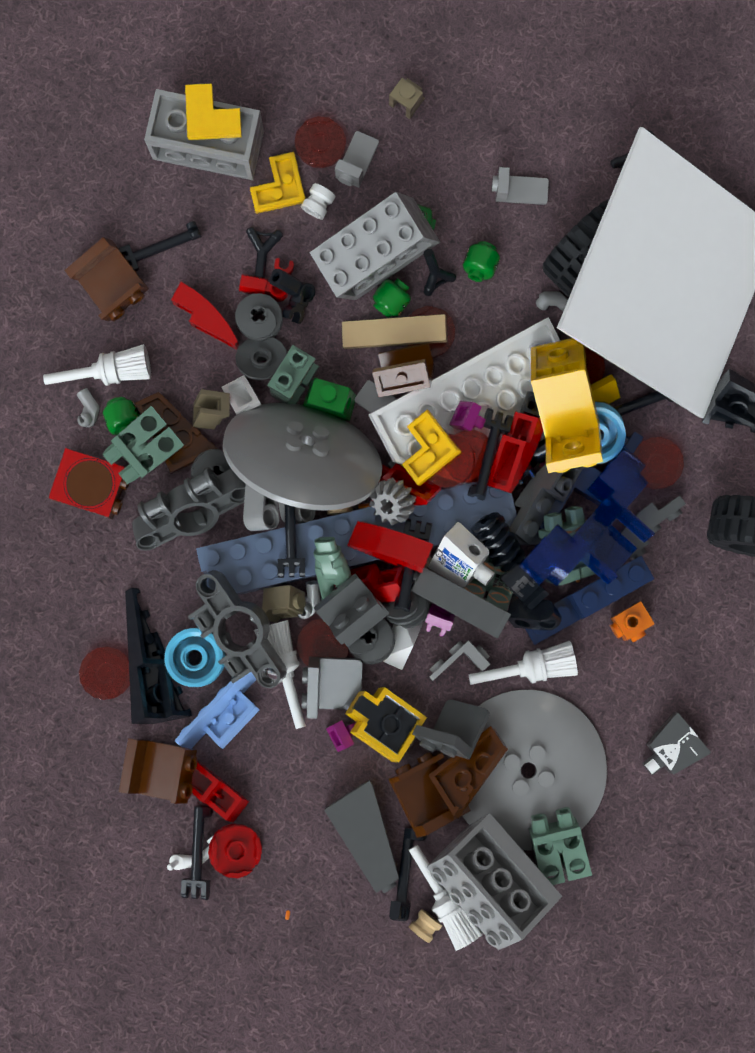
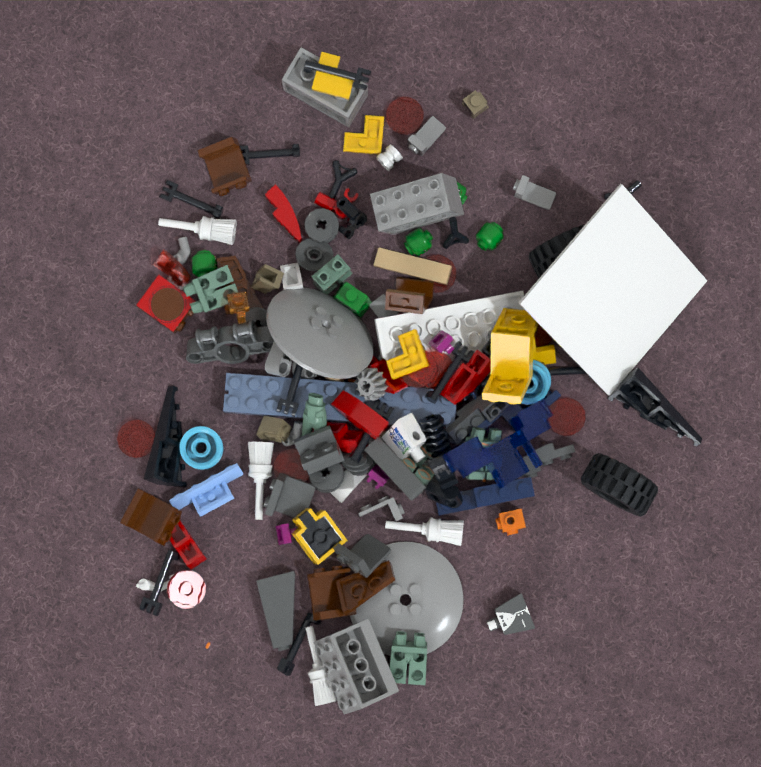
camera: 20 degrees right, 0 degrees up
dark grey piece [188,570,287,688] -> none
tan wheel [408,909,443,943] -> none
light grey arm [536,291,568,311] -> none
none -> clear red slope [153,249,191,291]
none -> black hinge [159,180,224,218]
none -> clear orange plate [227,292,249,324]
none -> black hinge [304,59,371,90]

